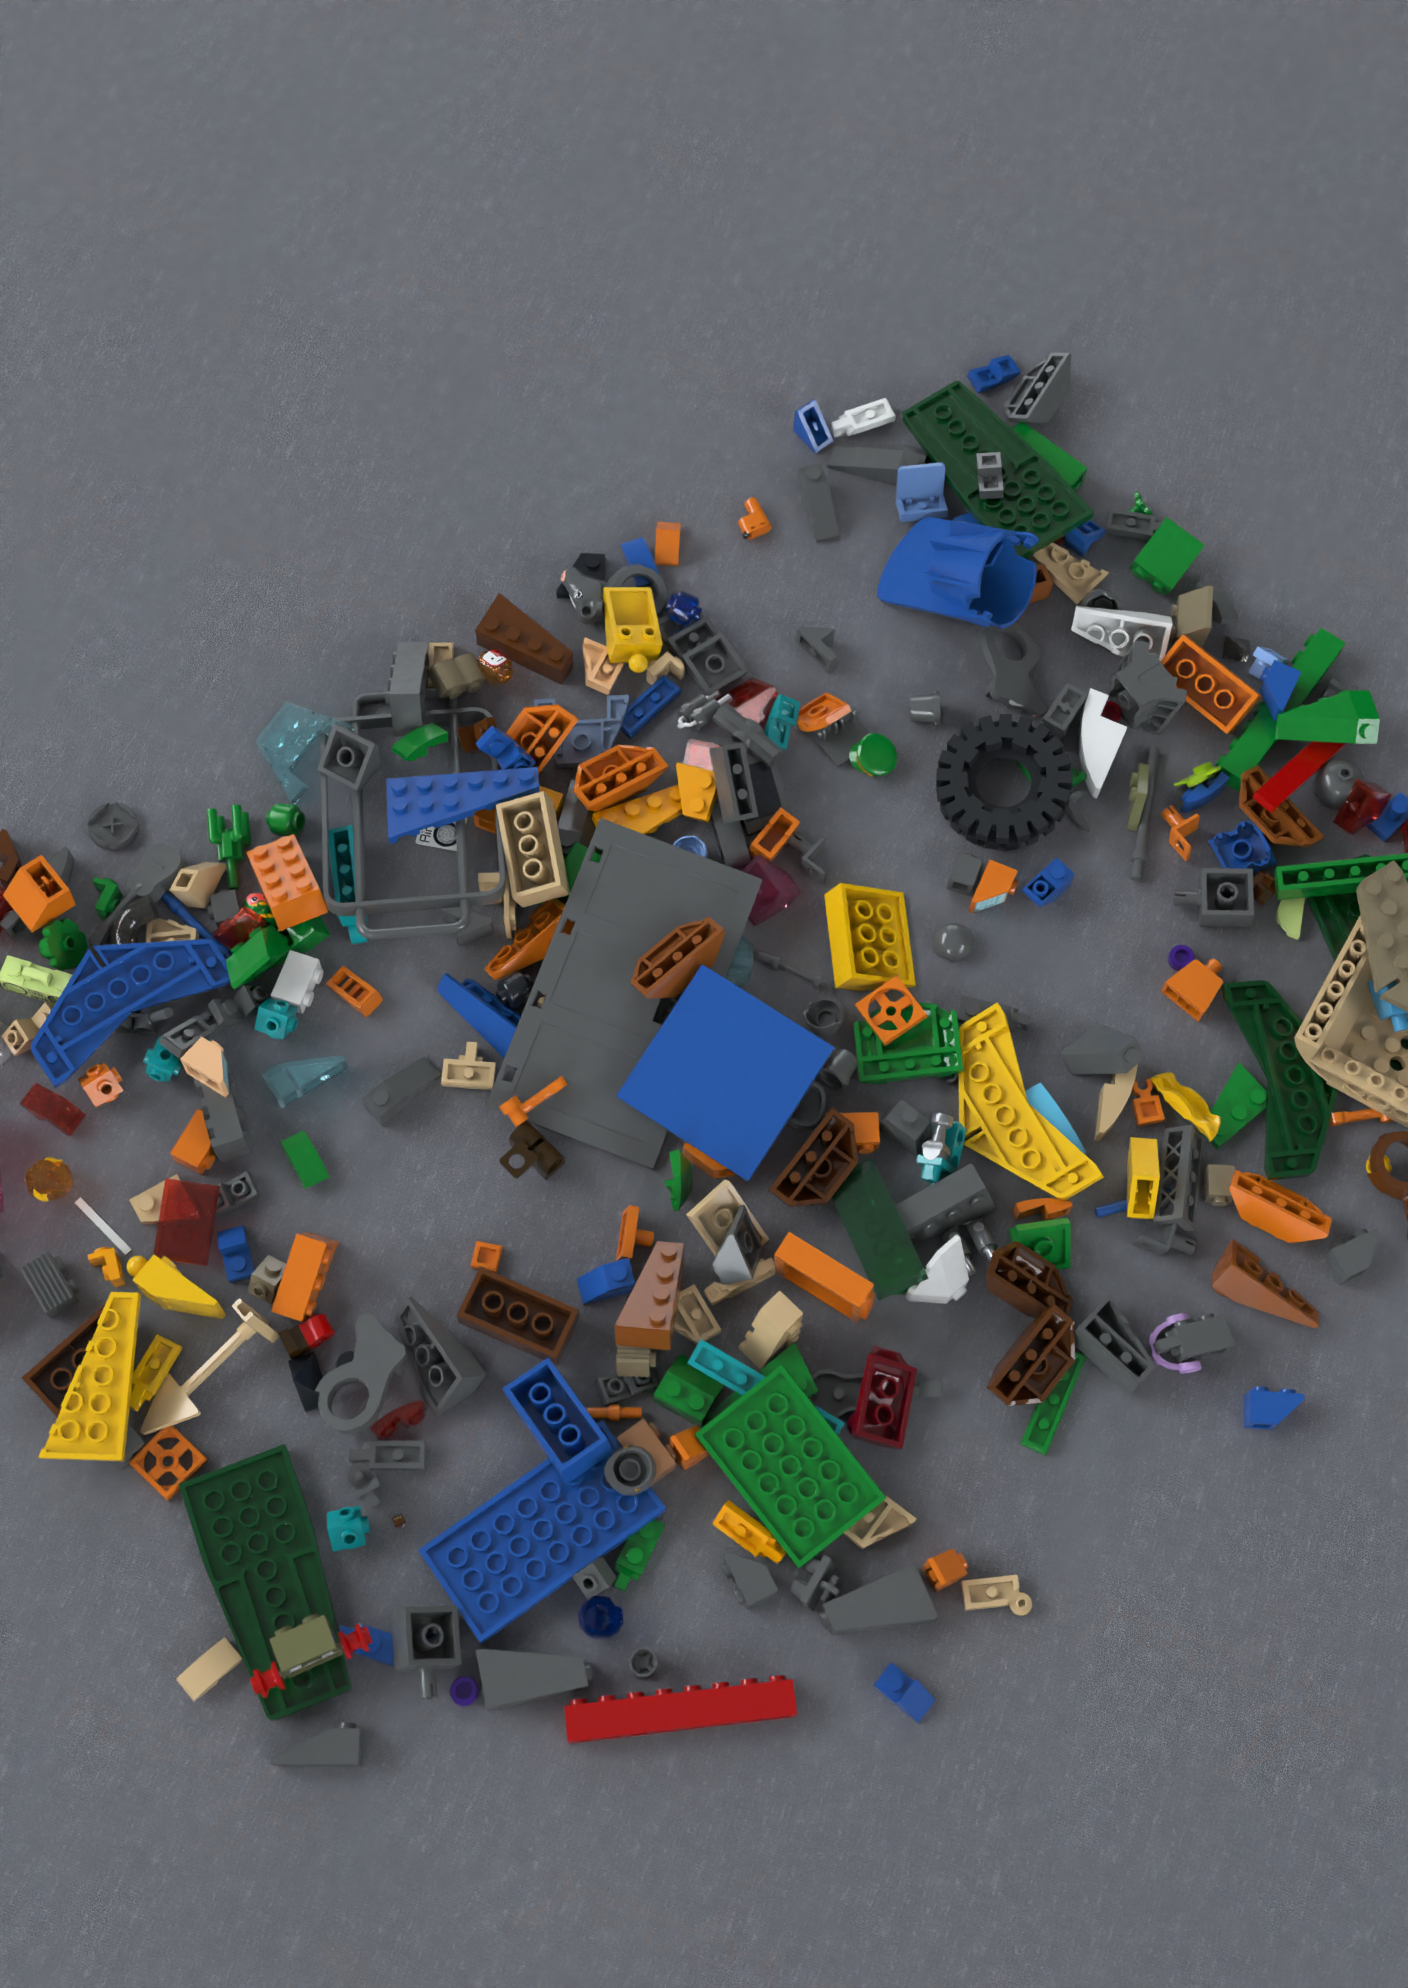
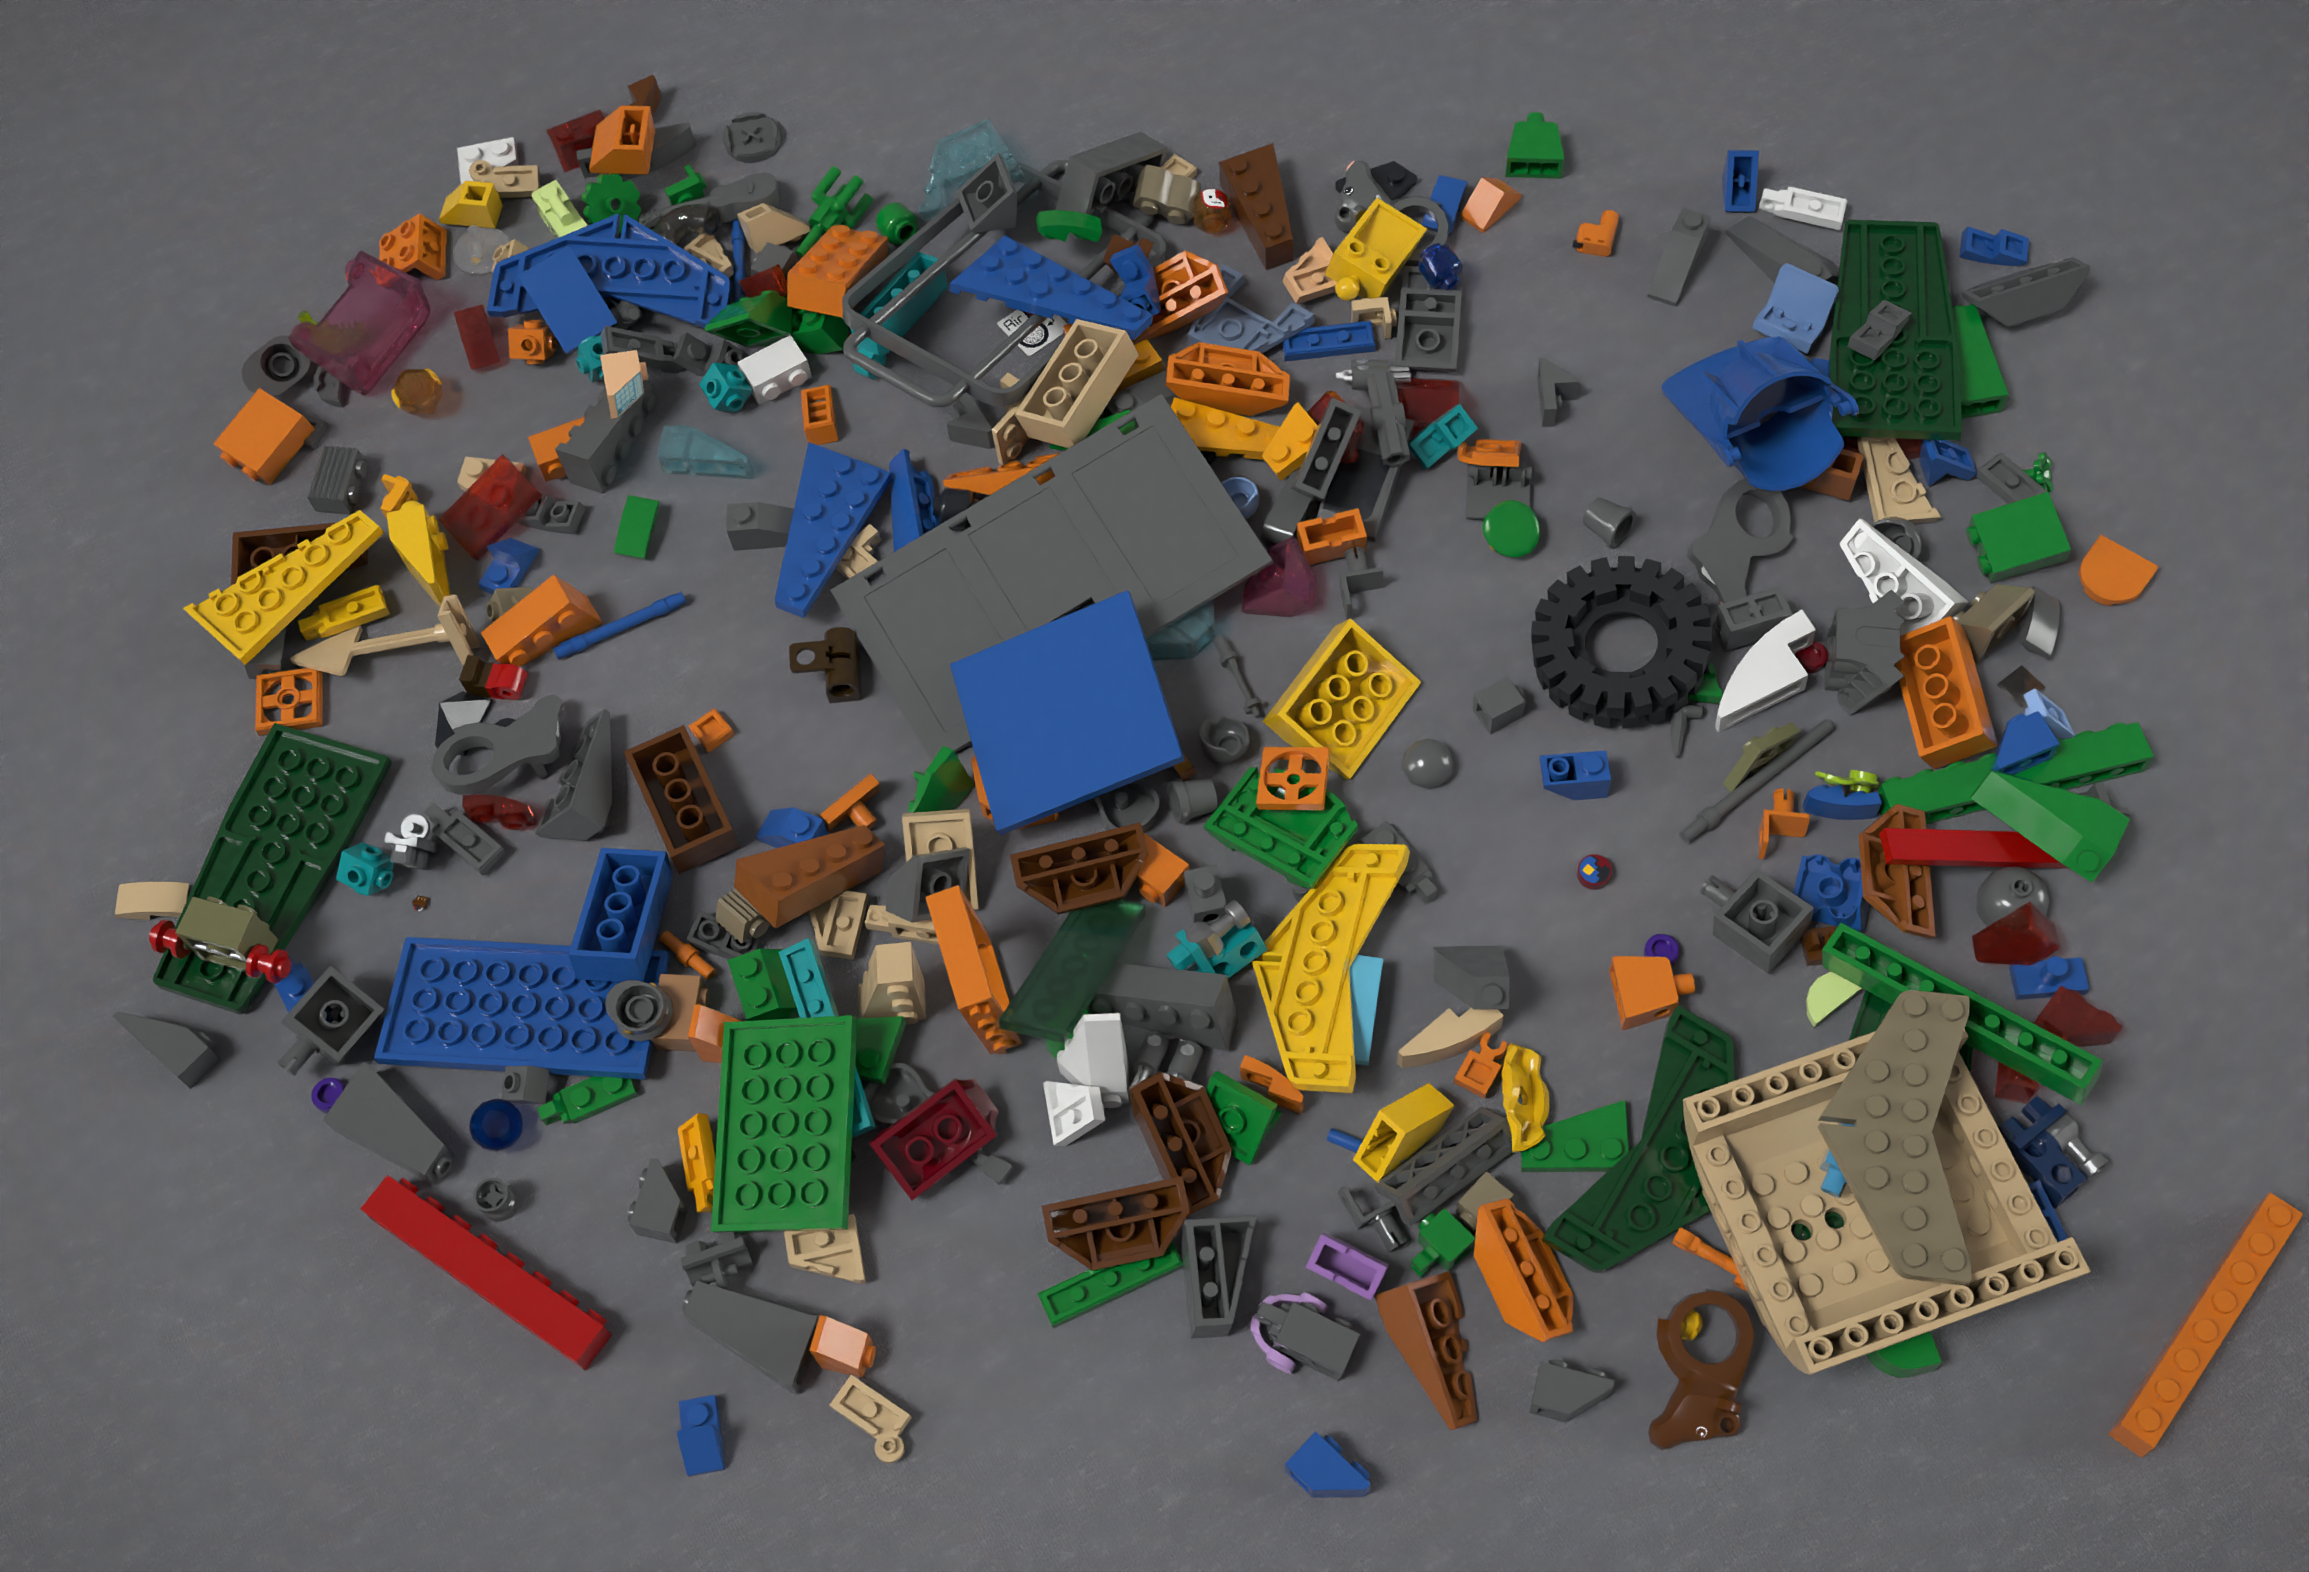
camera: 50 degrees right, 5 degrees down
white sticker [75,1197,132,1255] -> none
orange brick [499,1076,568,1127] -> none
dark orange wedge [630,917,726,999] -> none
orange slope [968,860,1019,913] -> none
none -> blue tile [518,245,619,355]
none -> blue piece [552,591,687,660]
none -> blue wing [774,442,892,618]
none -> white wing [1043,1081,1105,1146]
none -> medium lavender brick [1306,1232,1389,1301]
none -> green brick [1410,1208,1475,1278]
none -> green torso [1505,112,1564,179]
none -> tile [1577,854,1612,890]
none -> orange tile [2078,534,2159,606]

